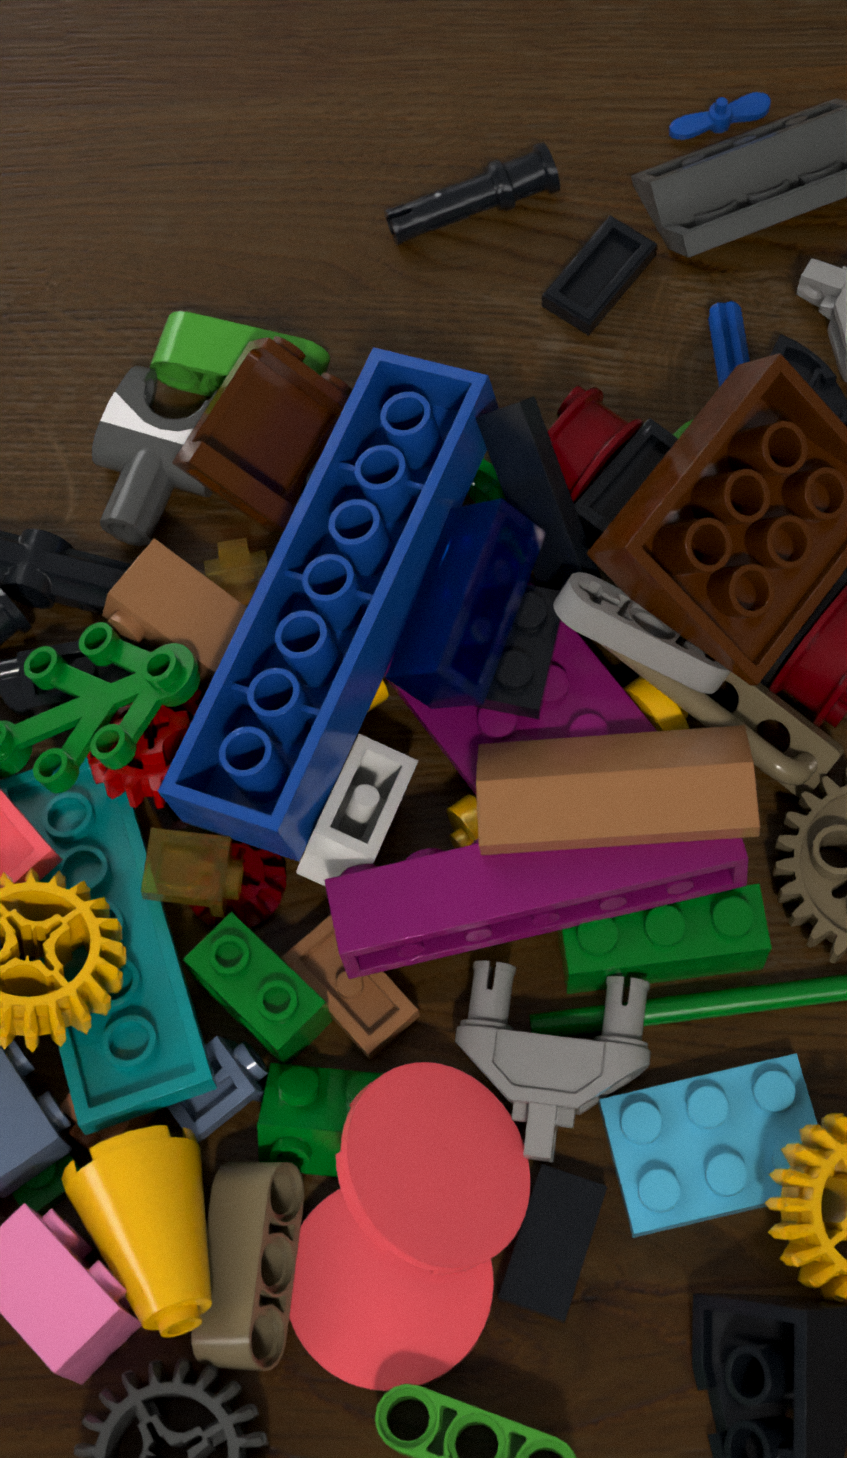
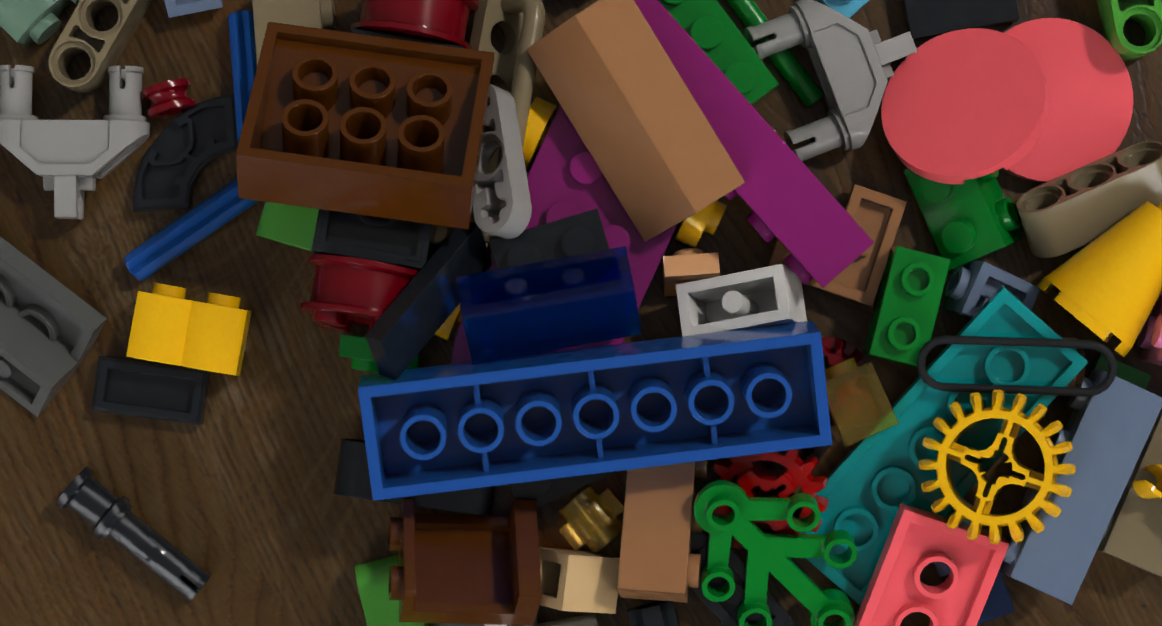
camera: 125 degrees left, 20 degrees up
none -> yellow brick [126,283,252,376]
none -> tan brick [539,547,620,614]
none -> light nougat plate [662,248,720,297]
none -> black piece [916,335,1117,396]

